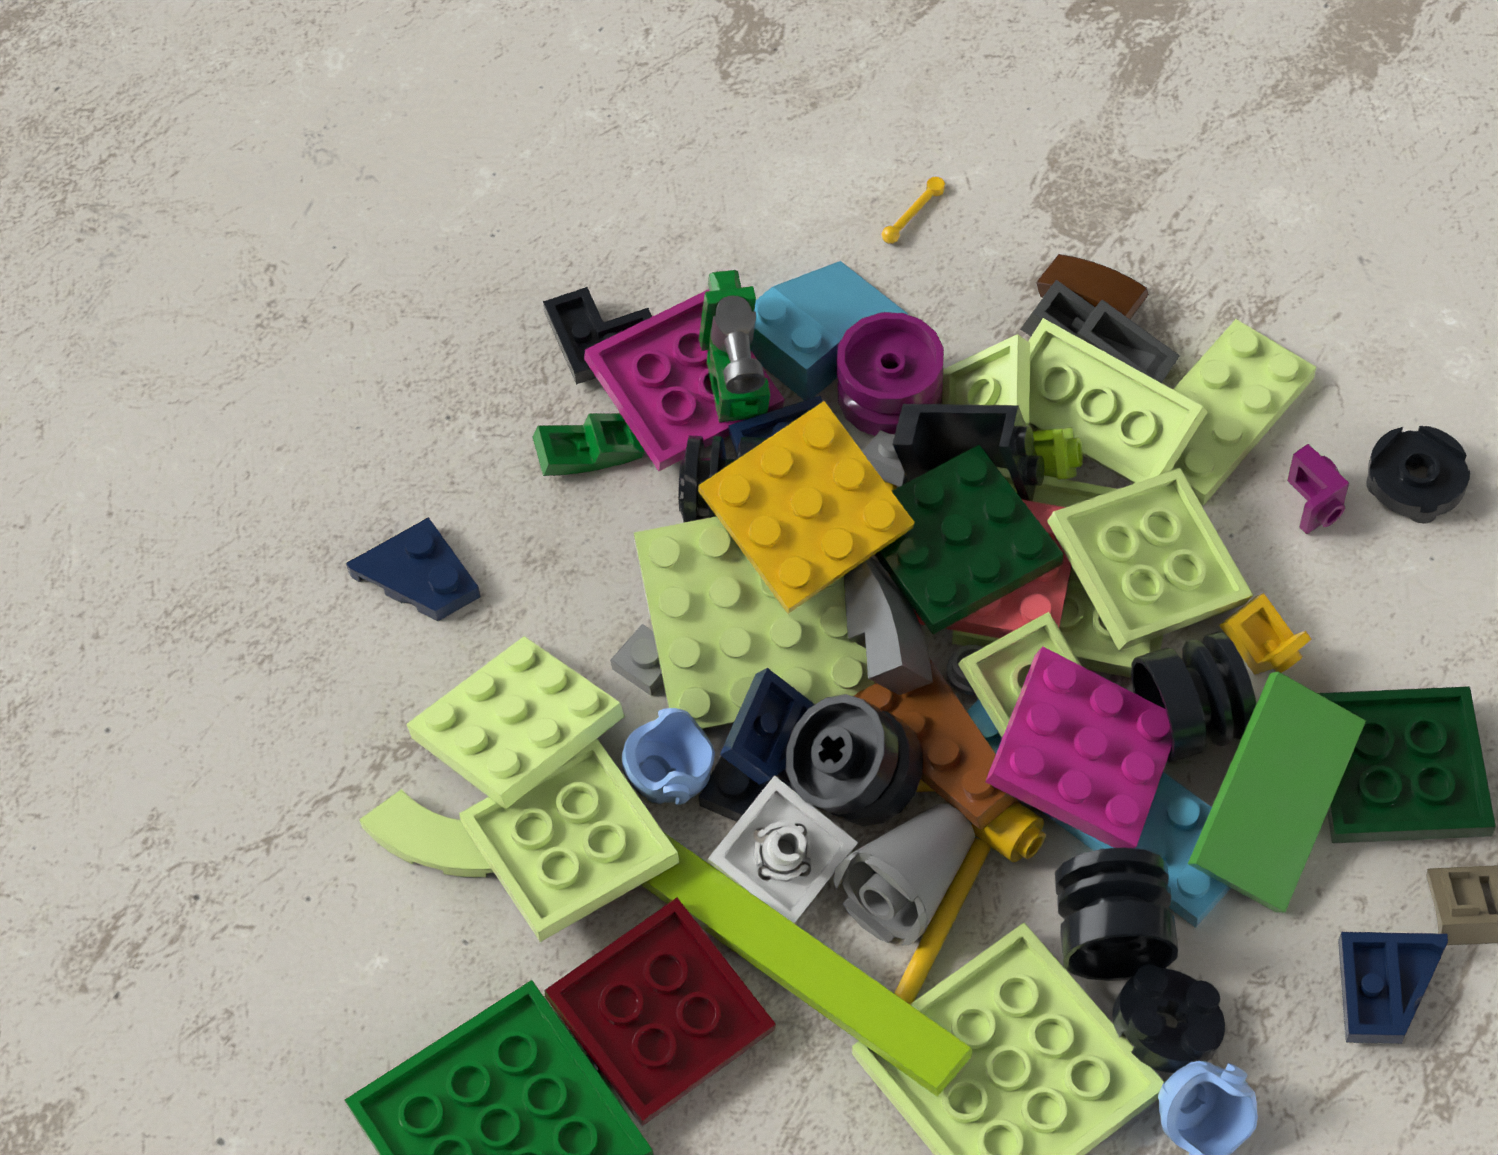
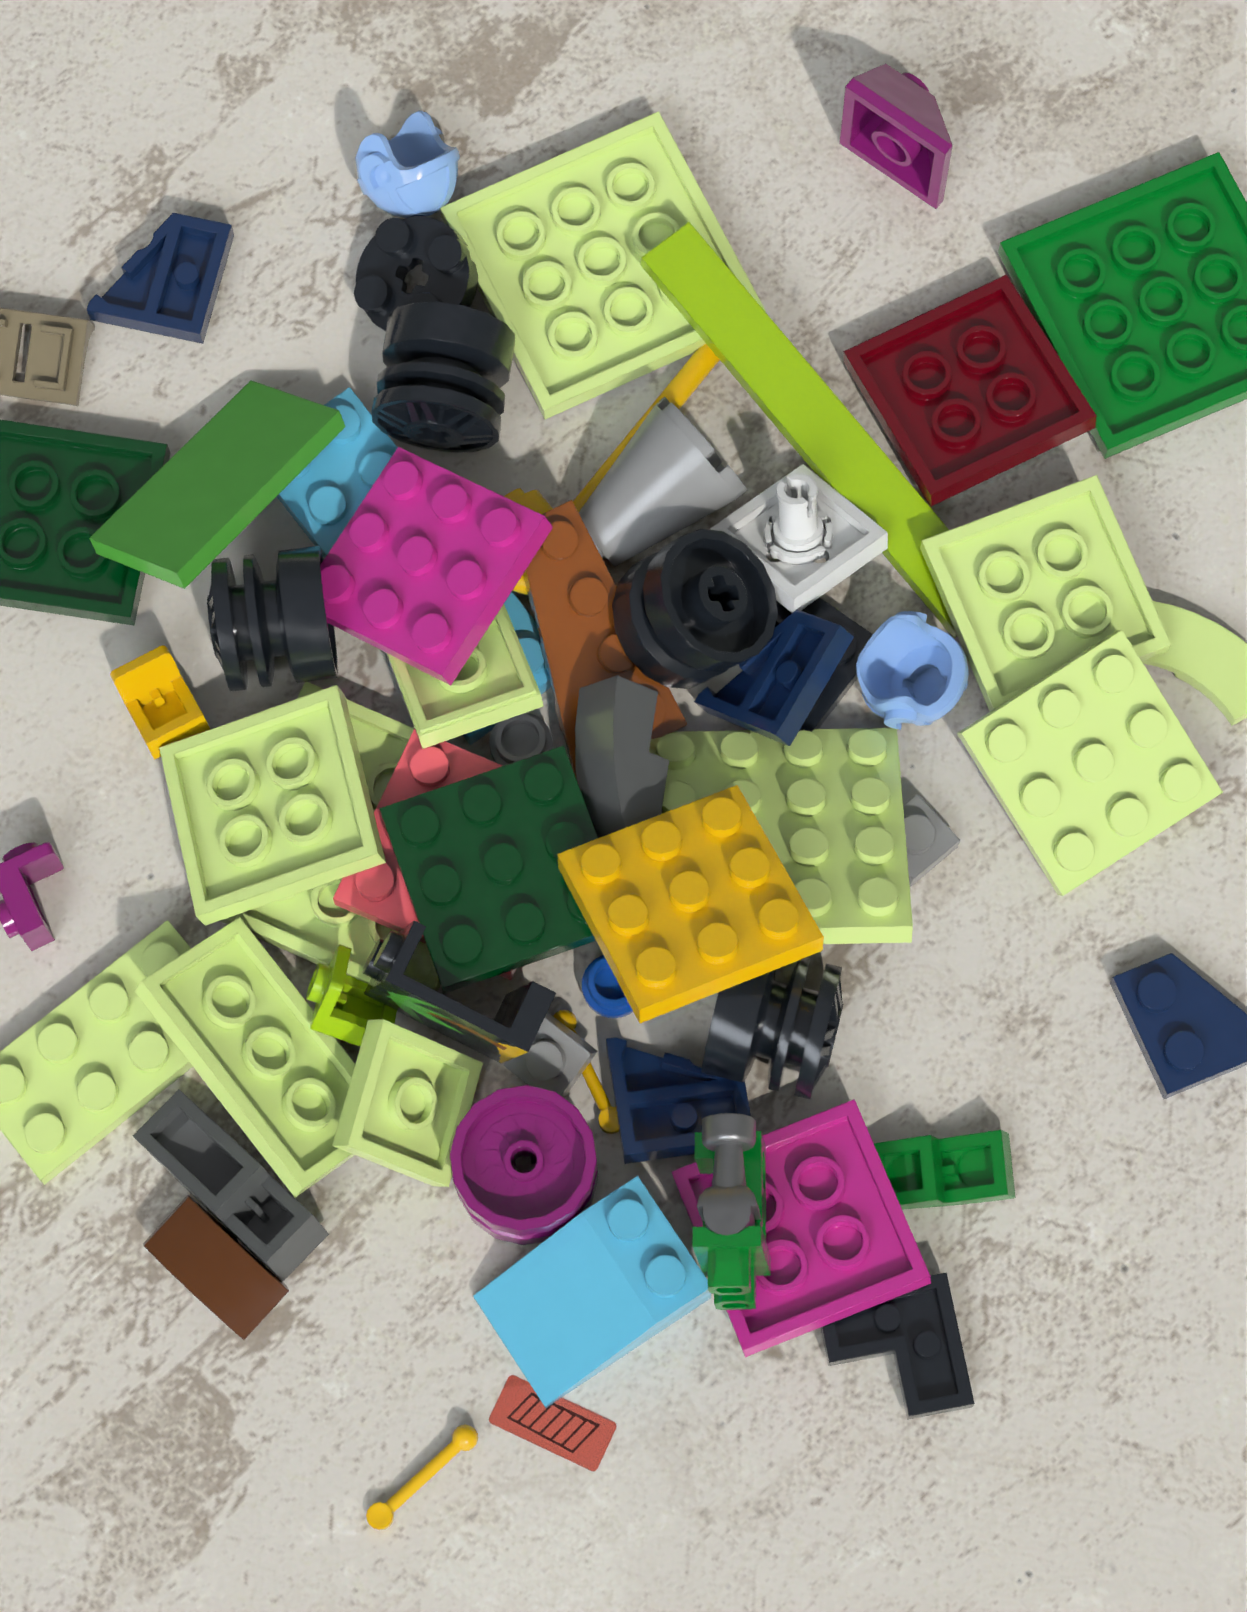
camera: 170 degrees left, 15 degrees up
none -> clear red sticker [489,1375,617,1471]

